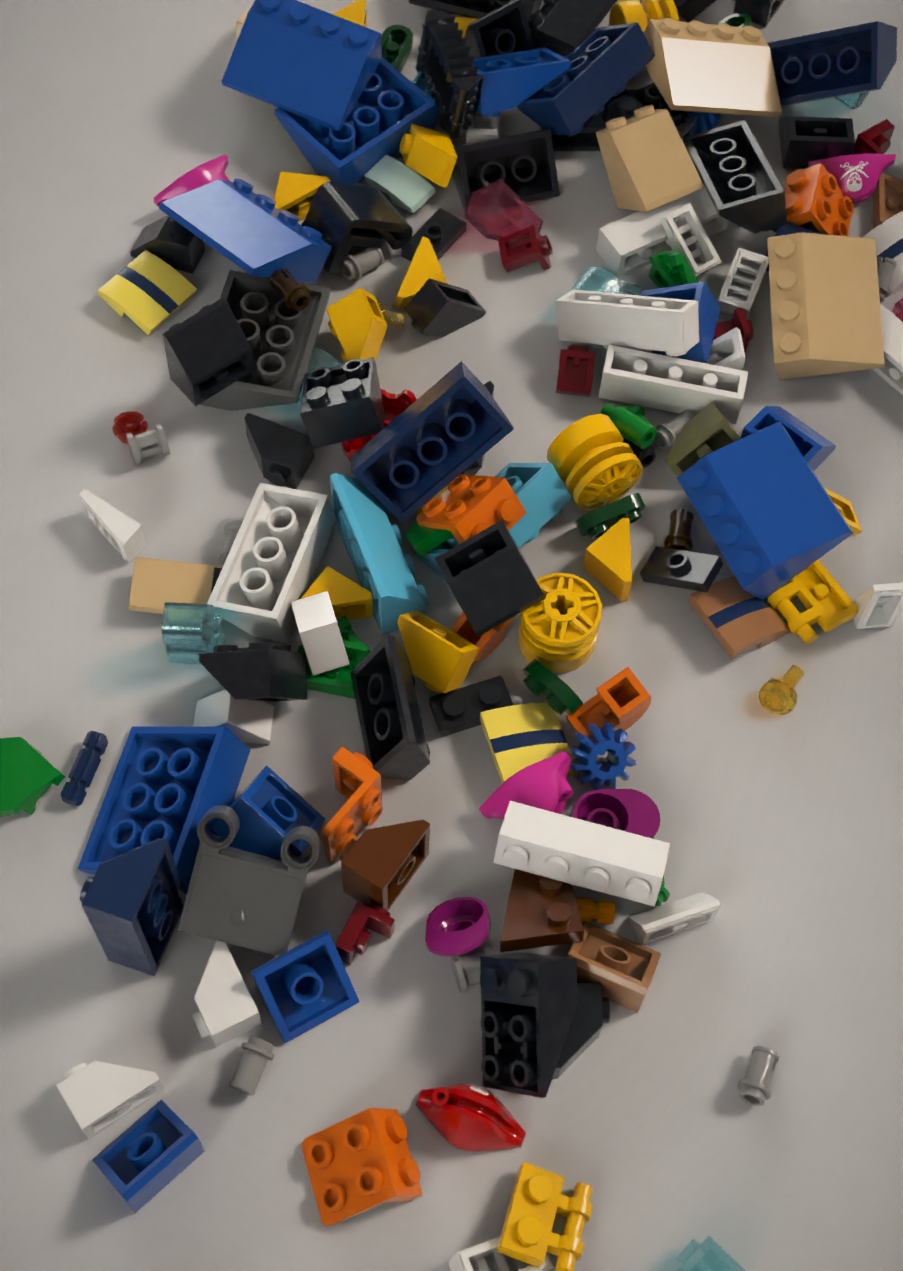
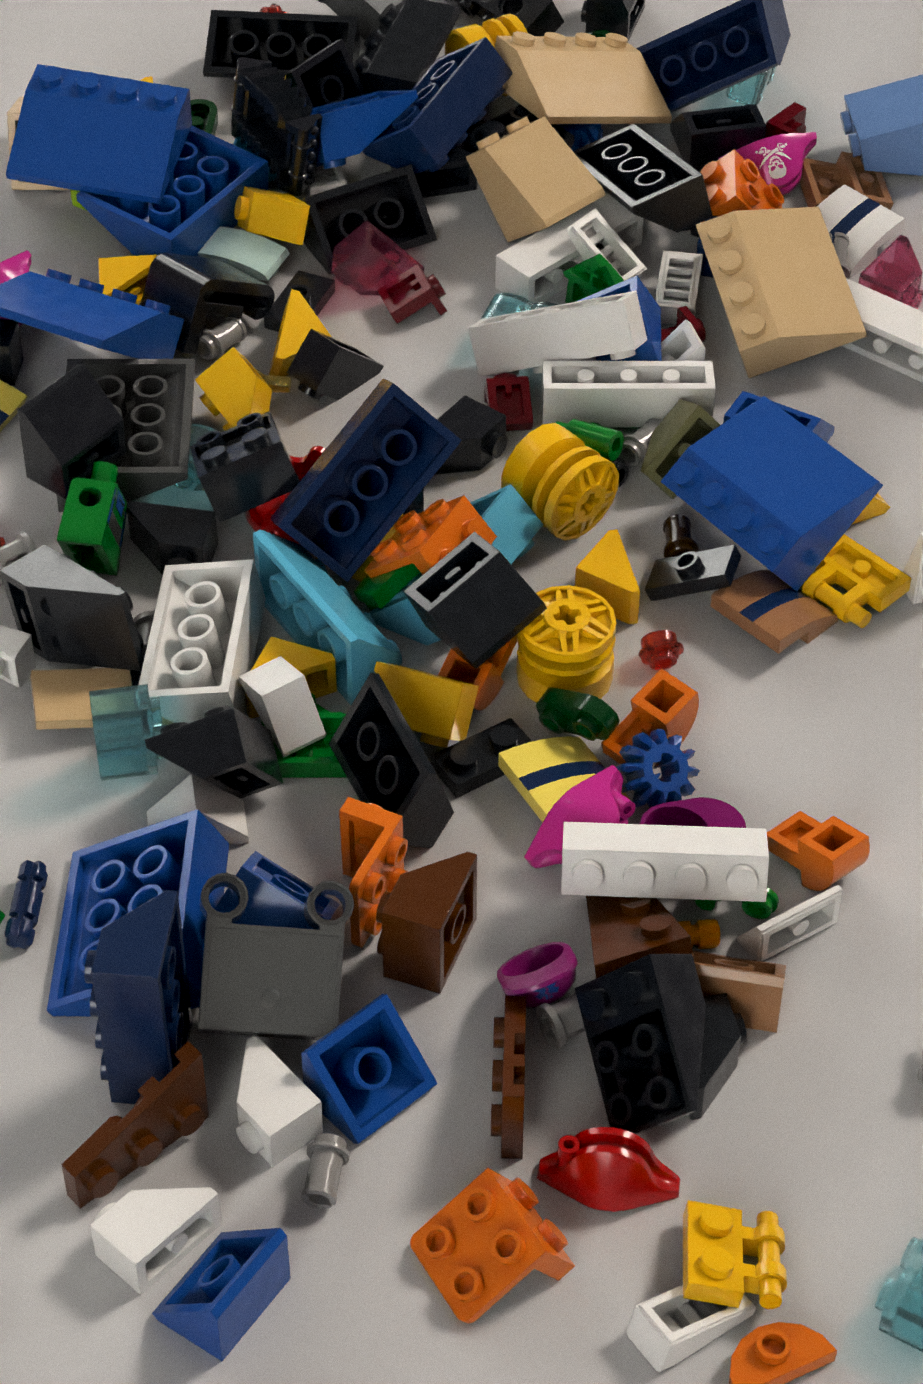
camera: 10 degrees left, 15 degrees down
dark brown pin [269,268,311,311] -> none
dark red bracket [335,902,395,965] -> none
dark green plate [575,493,646,539] -> none
clear yellow plate [759,665,805,715] -> none
none -> black slope [0,544,144,671]
none -> green torso [57,461,127,576]
none -> reddish brown wing [61,1041,209,1209]
none -> black slope [435,395,508,475]
none -> reddish brown wing [491,996,526,1159]
none -> clear red plate [638,630,684,670]
none -> orange brick [767,811,870,891]

